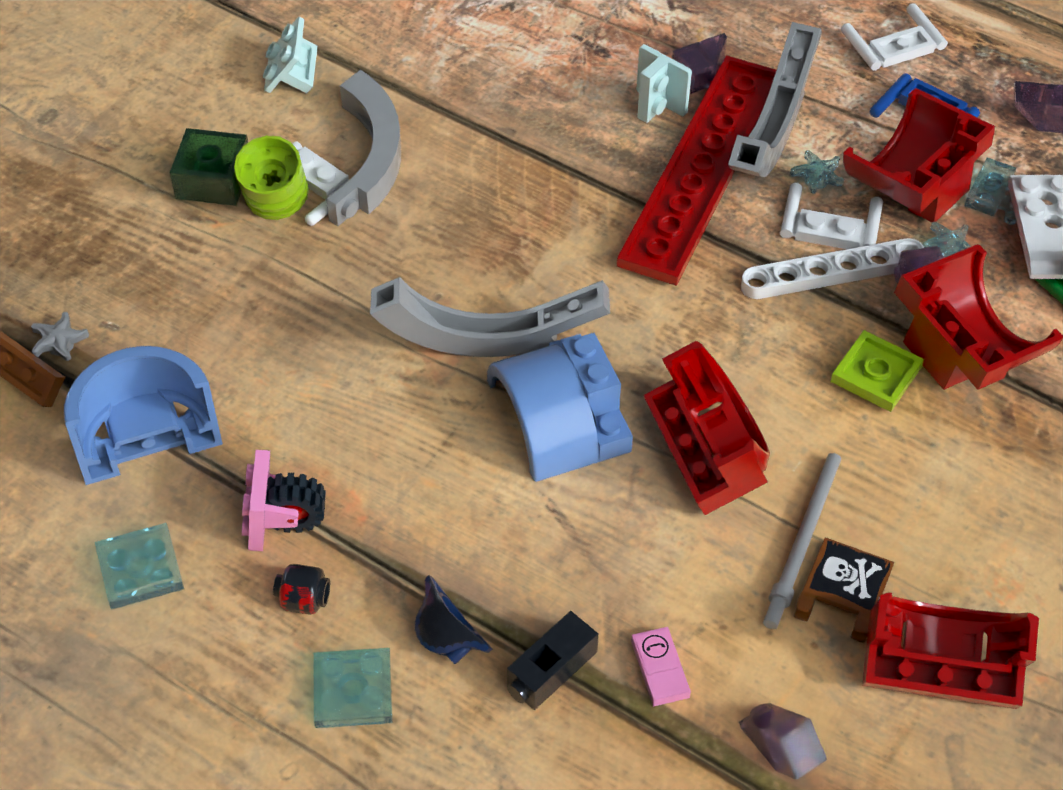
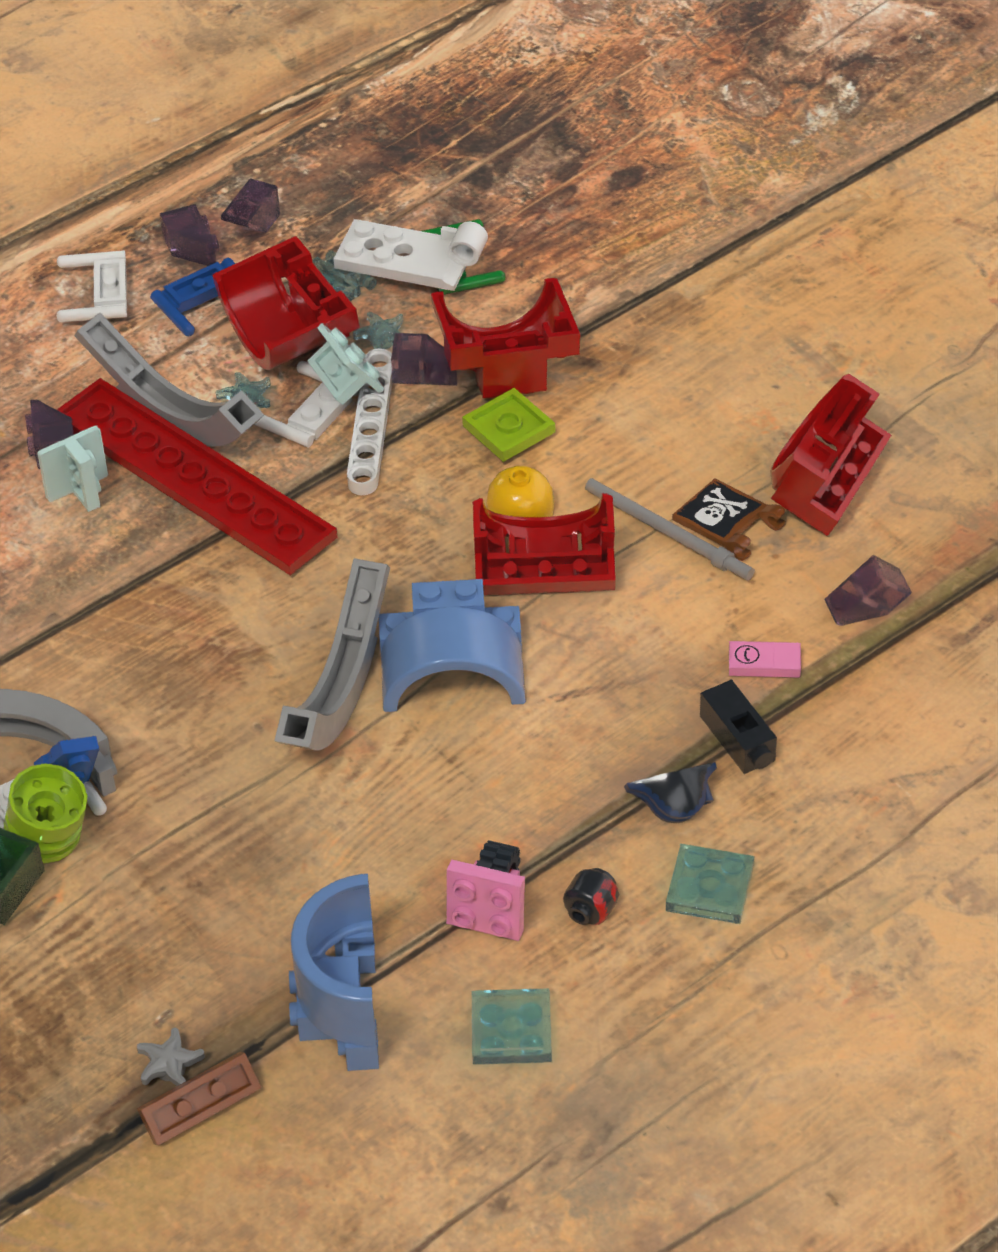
camera: 70 degrees left, 5 degrees down
none -> blue wing [34,736,99,784]
none -> slope [160,204,219,266]
none -> light aqua bracket [307,323,384,405]
none -> yellow cylinder [486,466,554,517]

